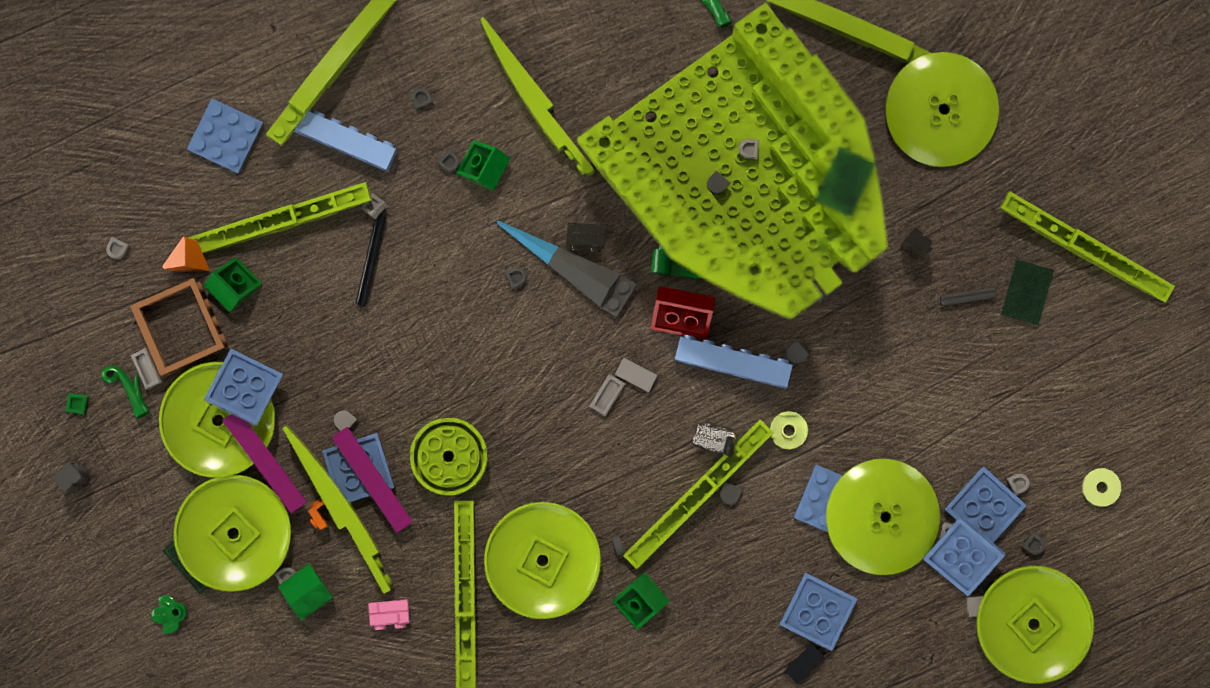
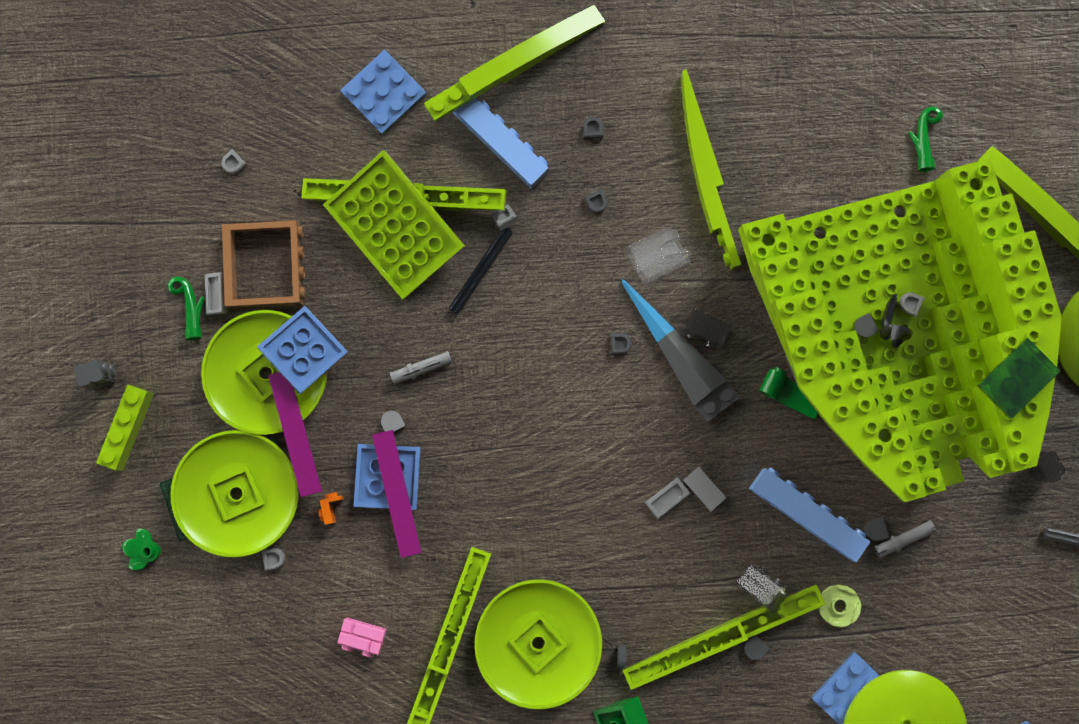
camera: 20 degrees right, 0 degrees up
green tile [65,393,89,415] -> none
orange slope [162,237,210,272] -> none
green slope [203,257,263,312] -> none
green slope [278,563,333,621] -> none
lime slope [283,425,393,594] -> none
lime brick [410,418,488,496] -> none
green slope [456,140,511,191] -> none
red slope [651,286,715,340] -> none
none -> lime brick [96,384,154,471]
none -> lime plate [323,150,465,300]
none -> light grey pin [390,351,452,385]
none -> clear slope [626,226,691,288]
none -> light grey pin [873,520,936,559]
none -> black hair [880,294,913,348]

